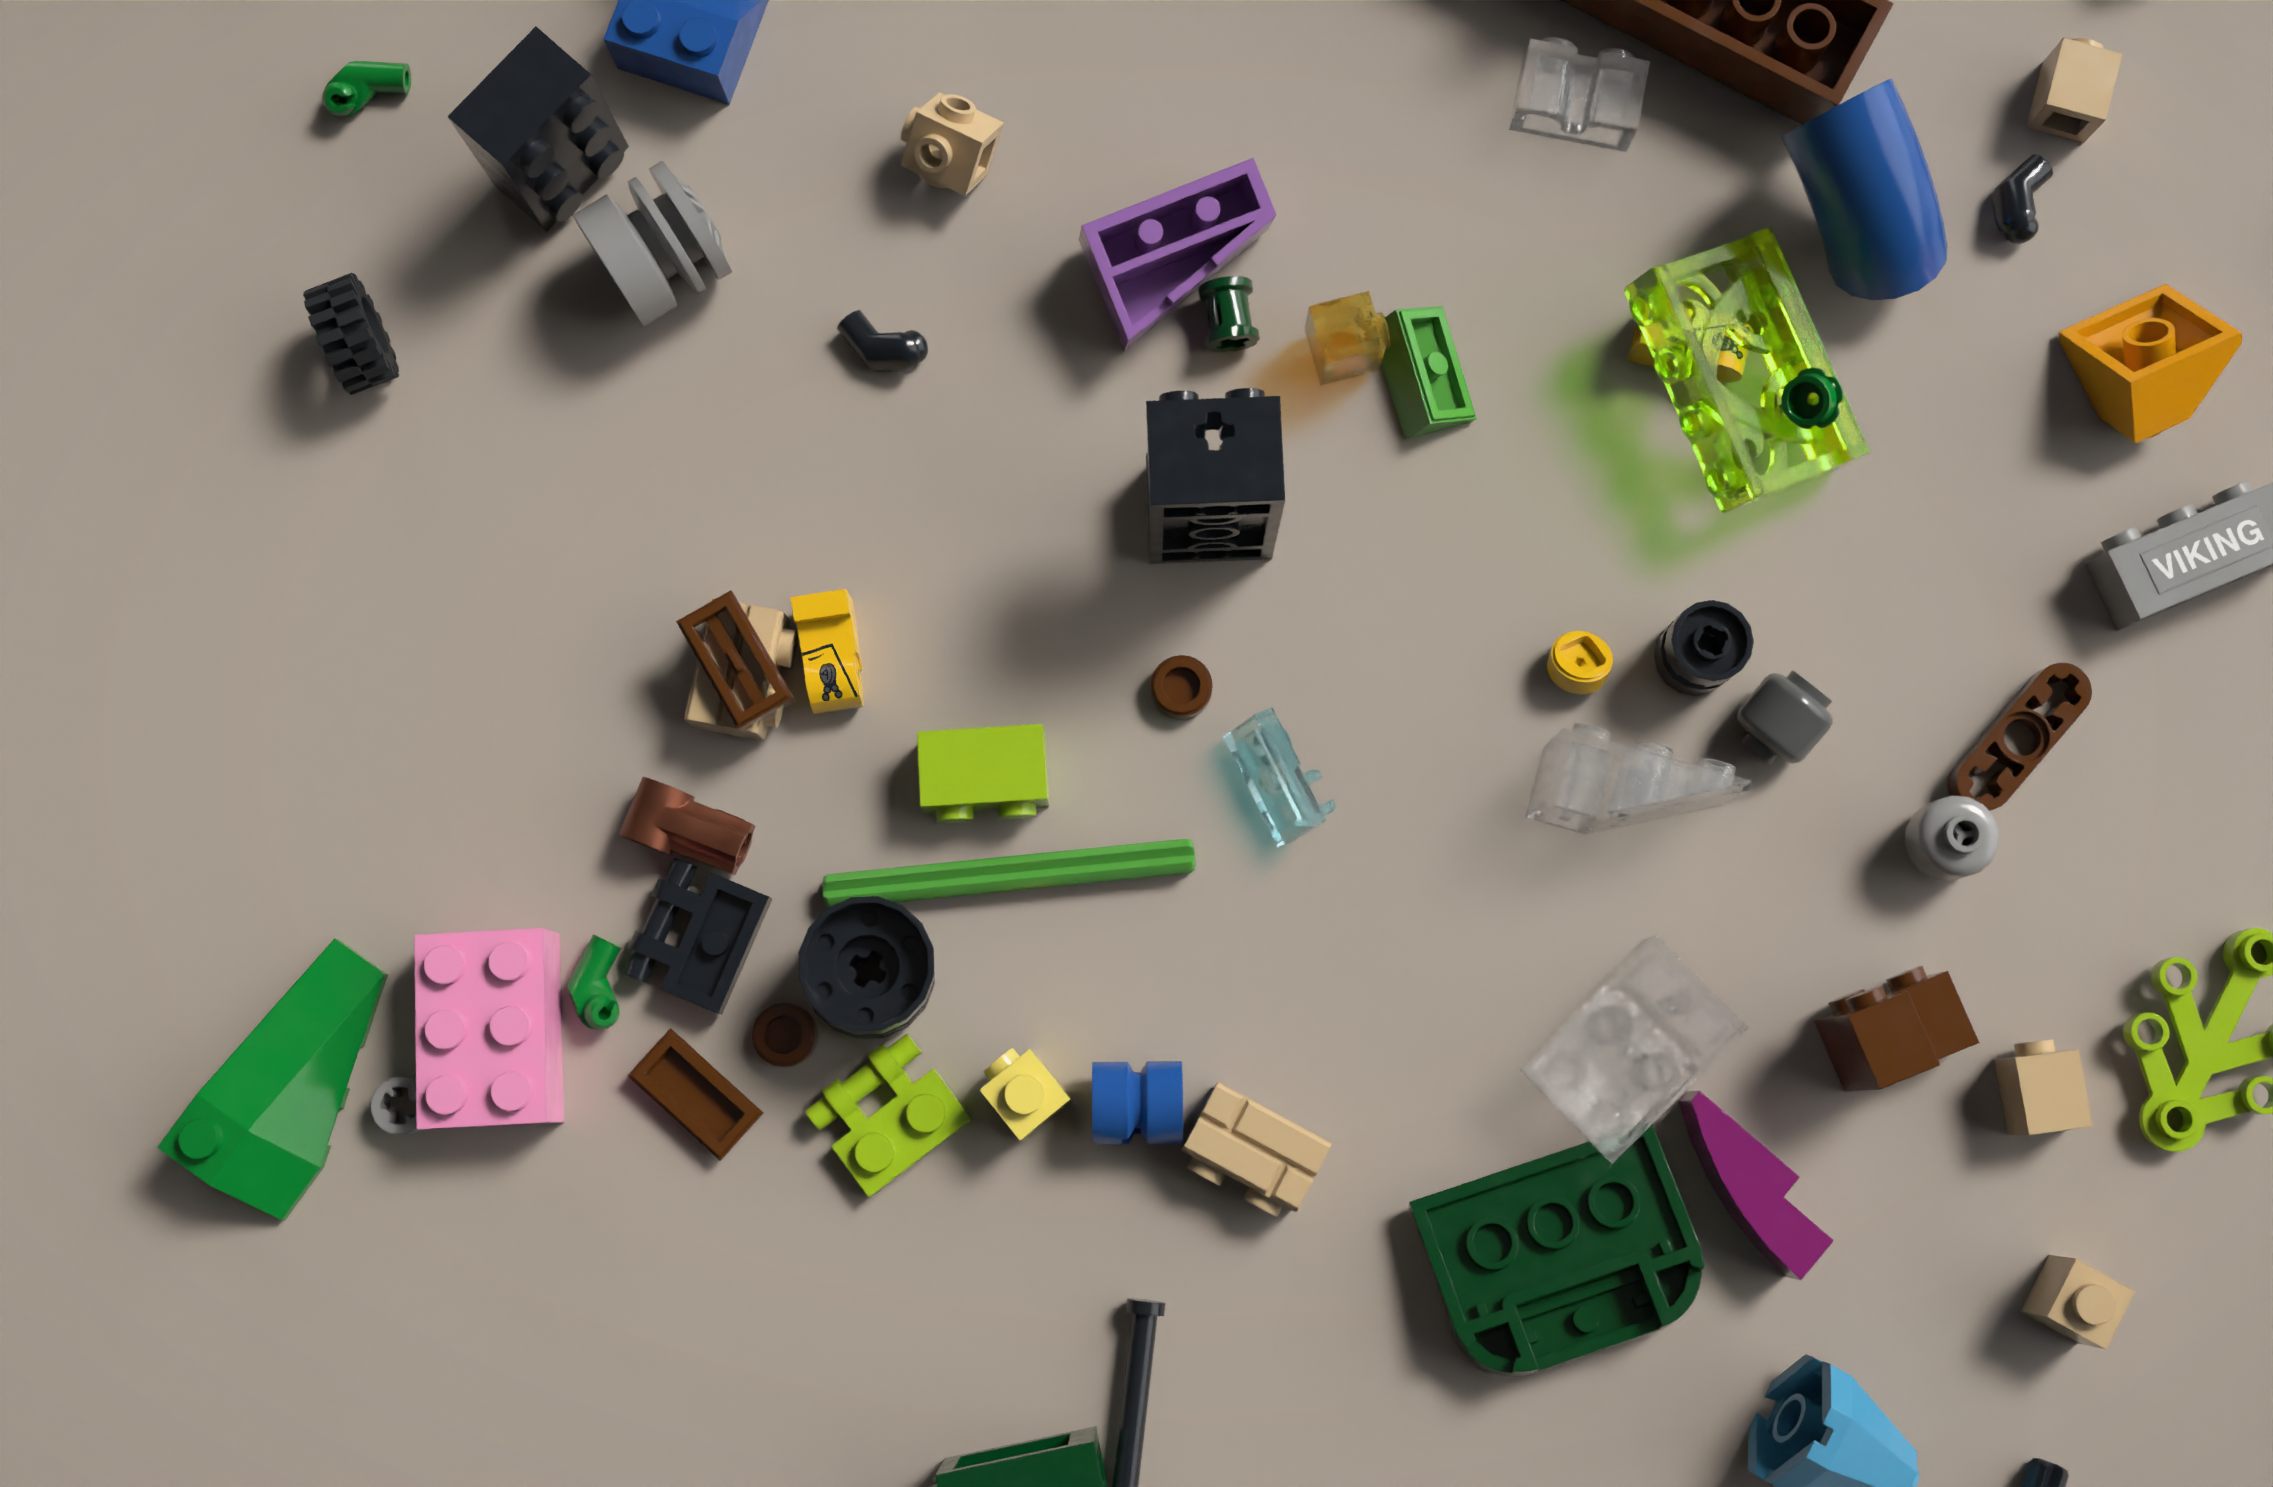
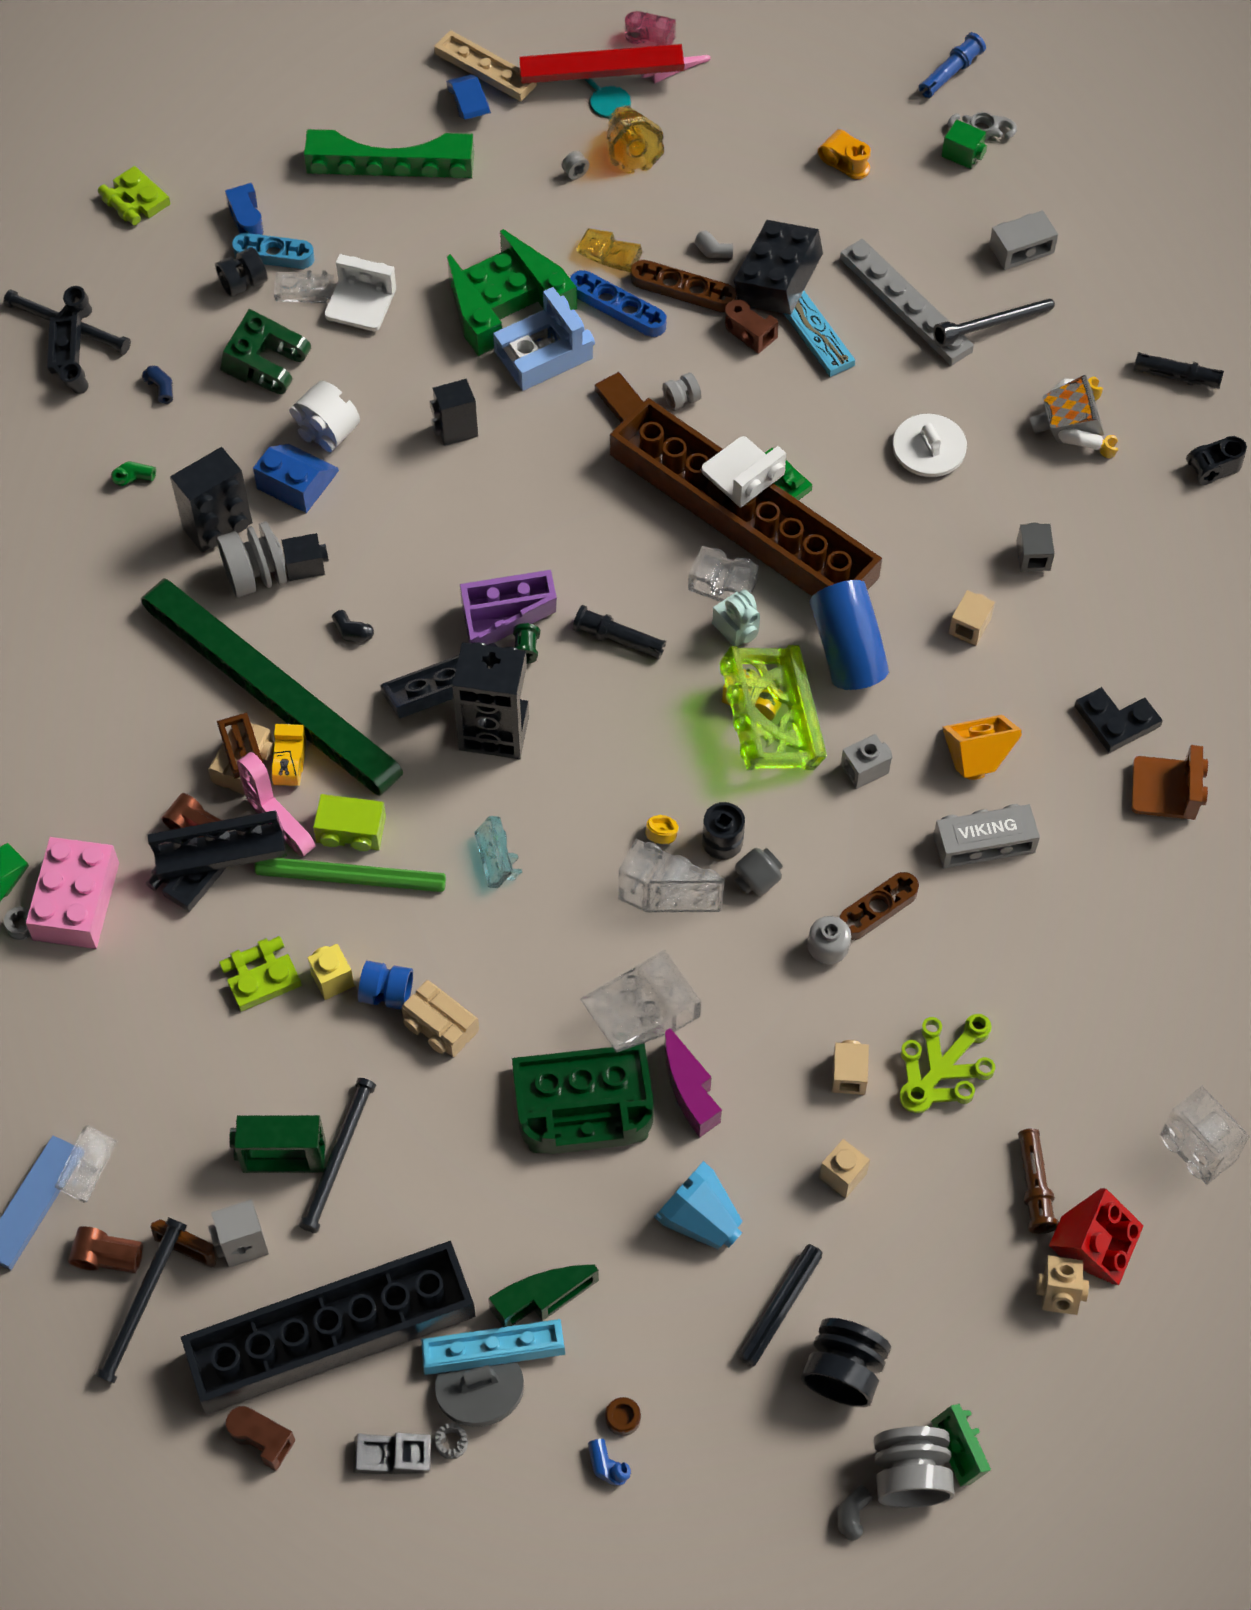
camera: 10 degrees right, 20 degrees down
black tyre [303,273,399,395] -> none
green arm [567,934,621,1030] -> none
reddish brown tile [627,1028,764,1161] -> none
reddish brown tile [752,1003,818,1067] -> none
black wheel [799,896,935,1040] -> none
tan brick [901,92,1004,196] -> none
reddish brown tile [1151,655,1213,720] -> none
clear yellow brick [1304,291,1391,386] -> none
bright green slope [1372,306,1477,438] -> none
green plate [1781,367,1844,429] -> none
reddish brown brick [1814,966,1979,1092] -> none
black arm [1992,154,2053,244] -> none
none -> dark green beam [141,578,403,796]
none -> black fence [147,810,287,880]
none -> bright pink beam [237,752,316,857]
none -> black brick [281,533,329,581]
none -> black tile [380,643,498,719]
none -> black pin [572,605,666,659]
none -> light aqua brick [712,589,760,648]
none -> light grey brick [840,734,892,789]

